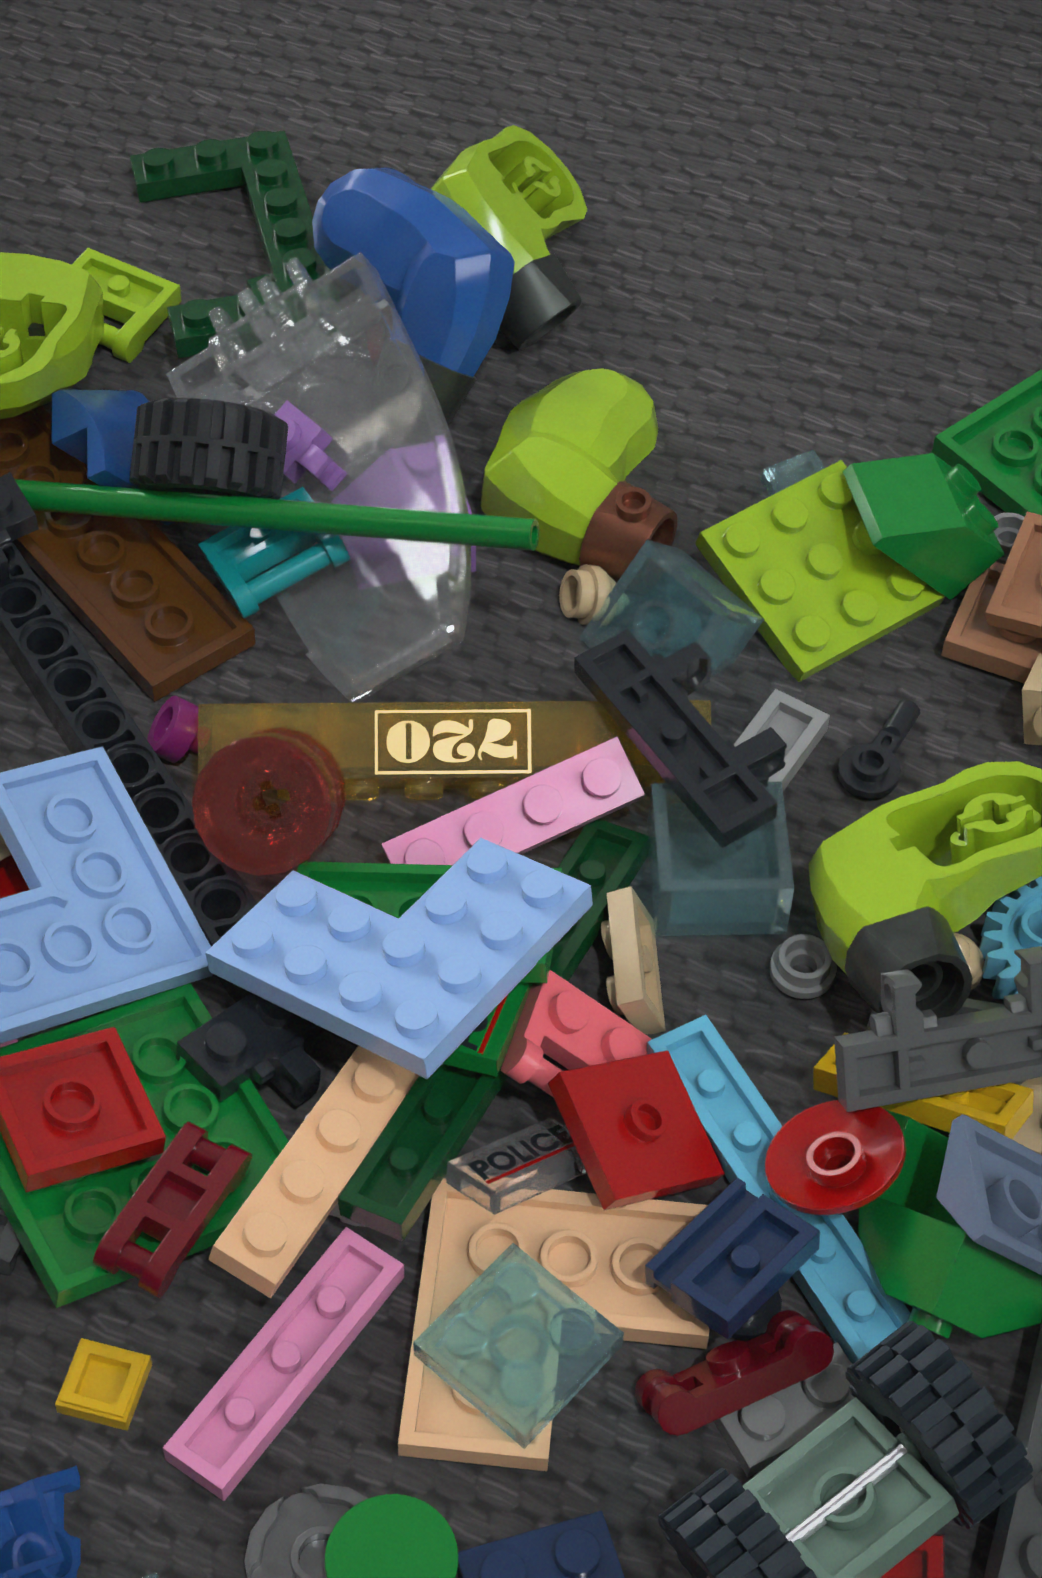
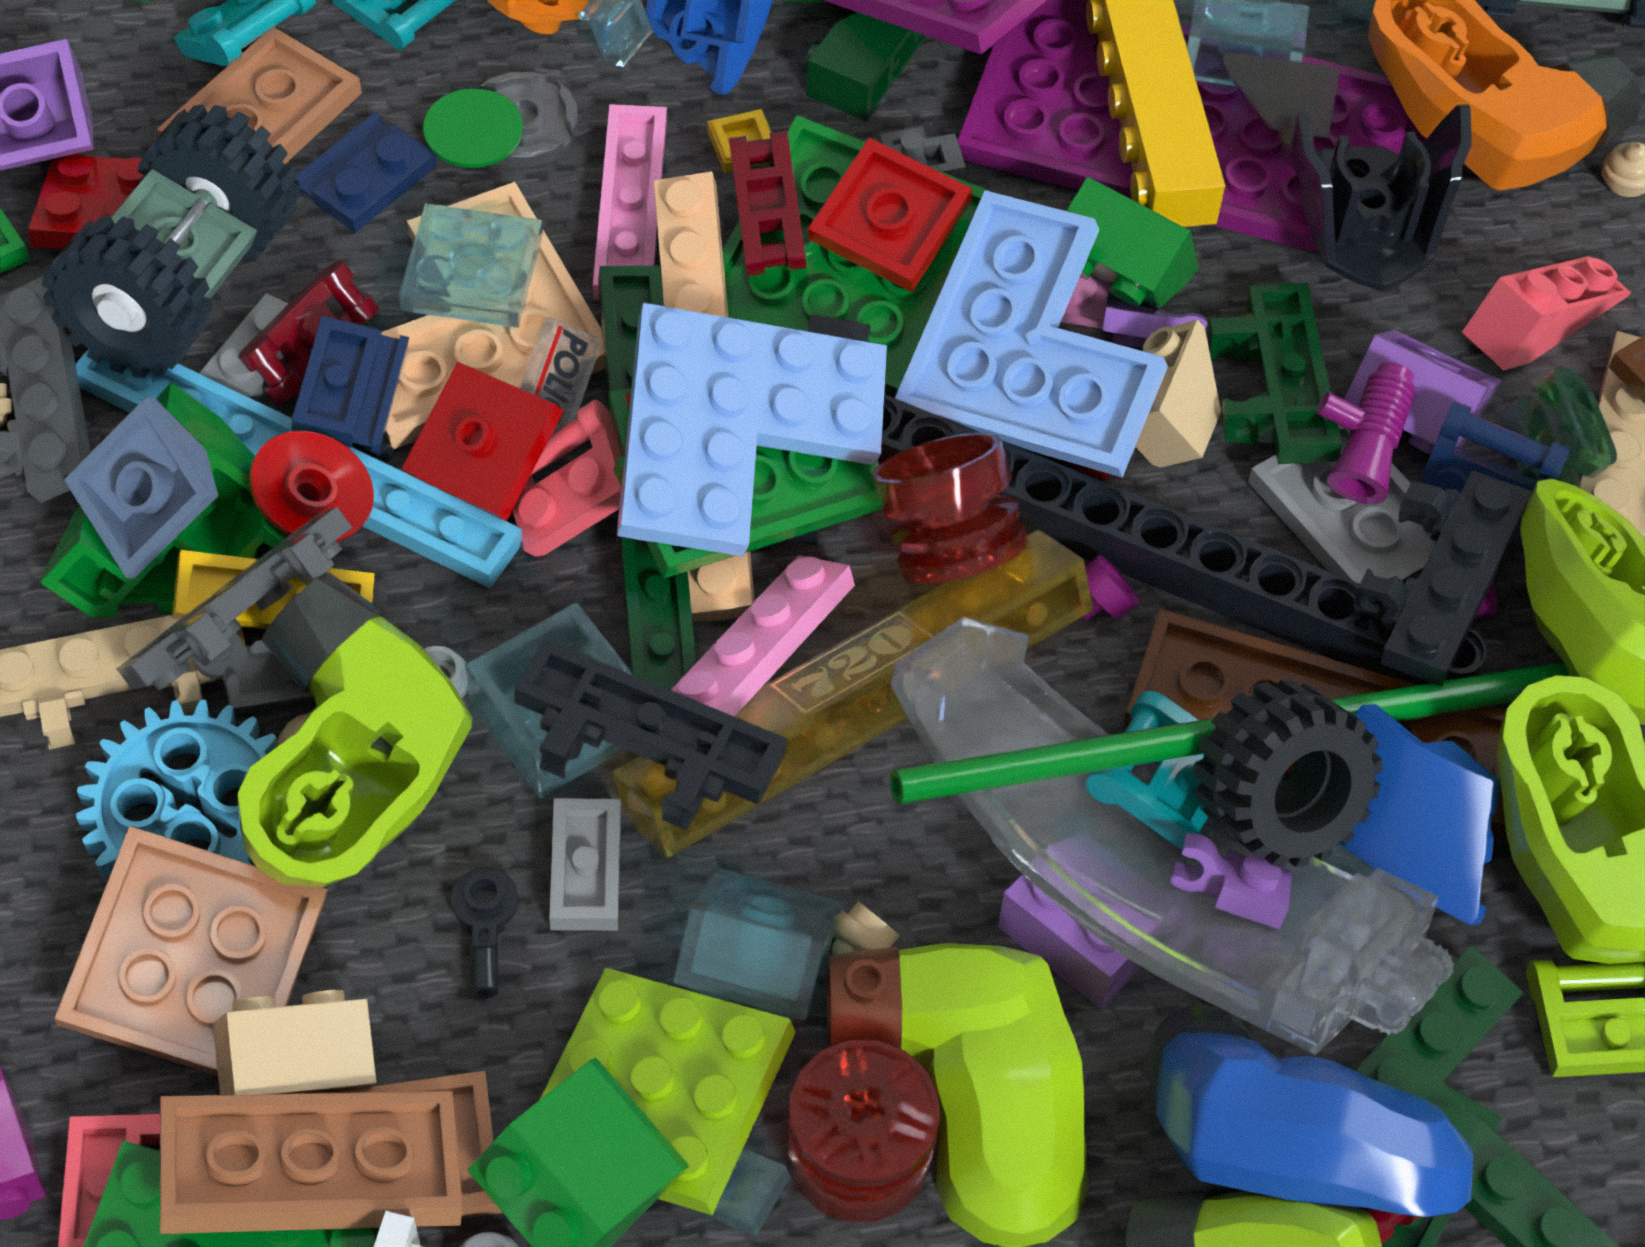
camera: 145 degrees right, 5 degrees up
tan plate [601,886,666,1034] -> none
none -> clear red wheel [787,1040,940,1222]

